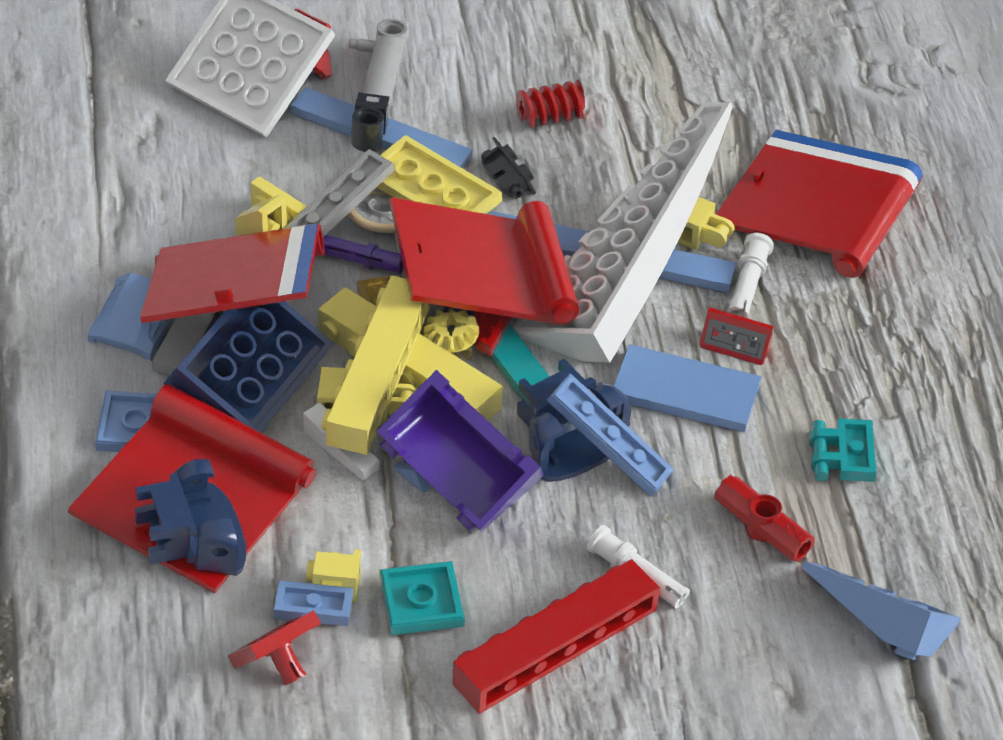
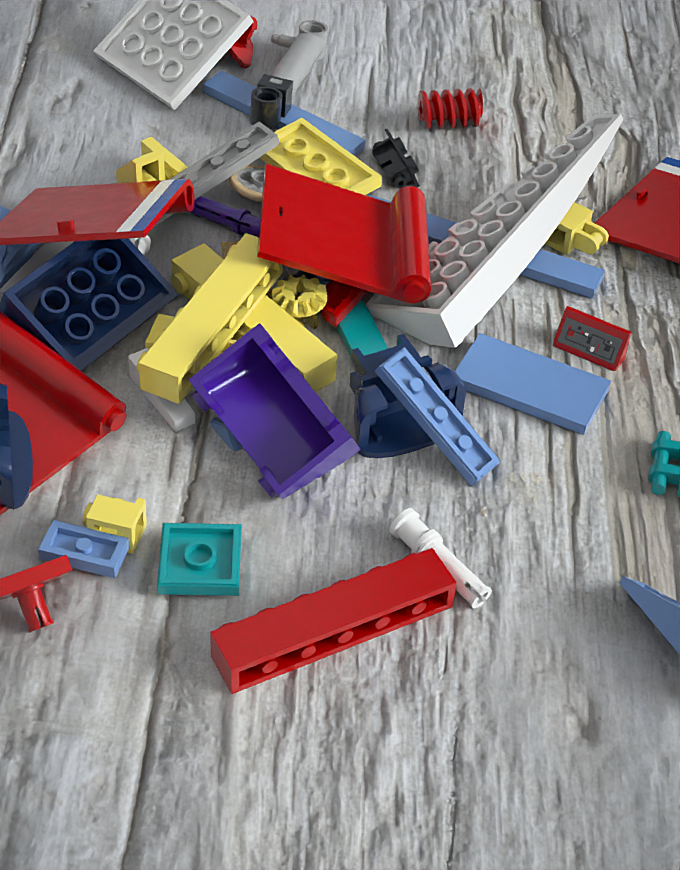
camera: 10 degrees right, 0 degrees up
red piece [714,474,815,562] -> none
white pin [727,233,774,318] -> none

